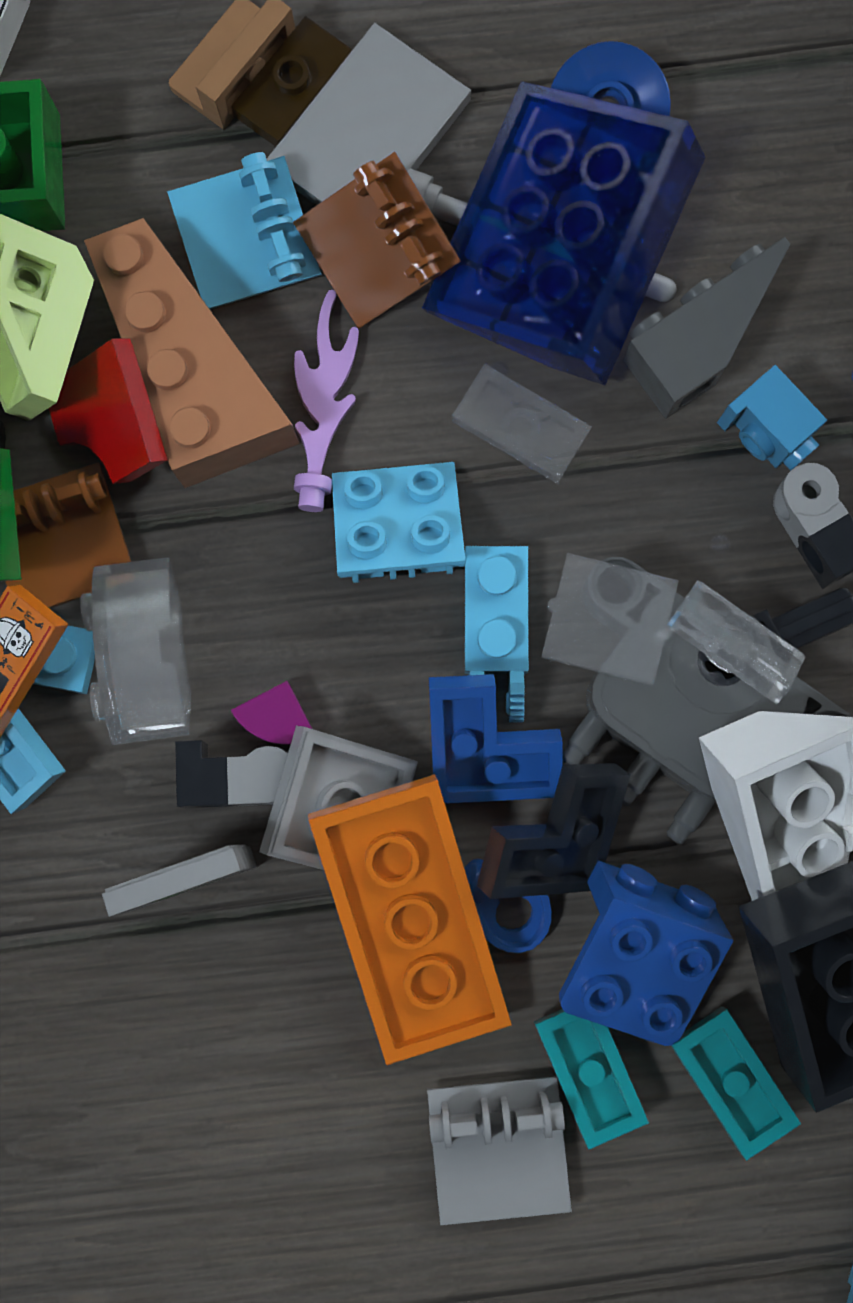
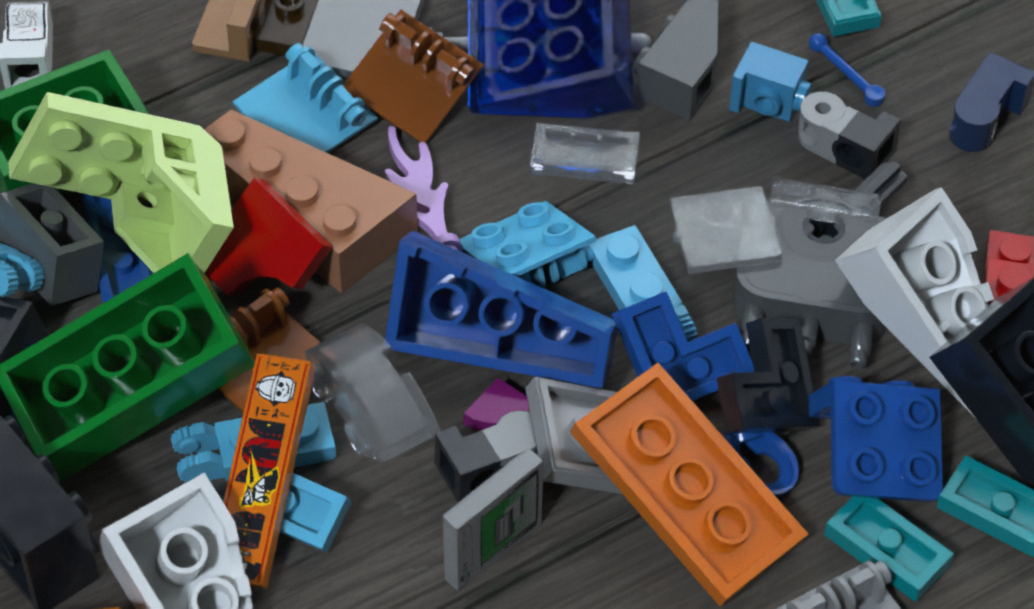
camera: 30 degrees left, 30 degrees down
none -> blue wedge [384,230,617,388]

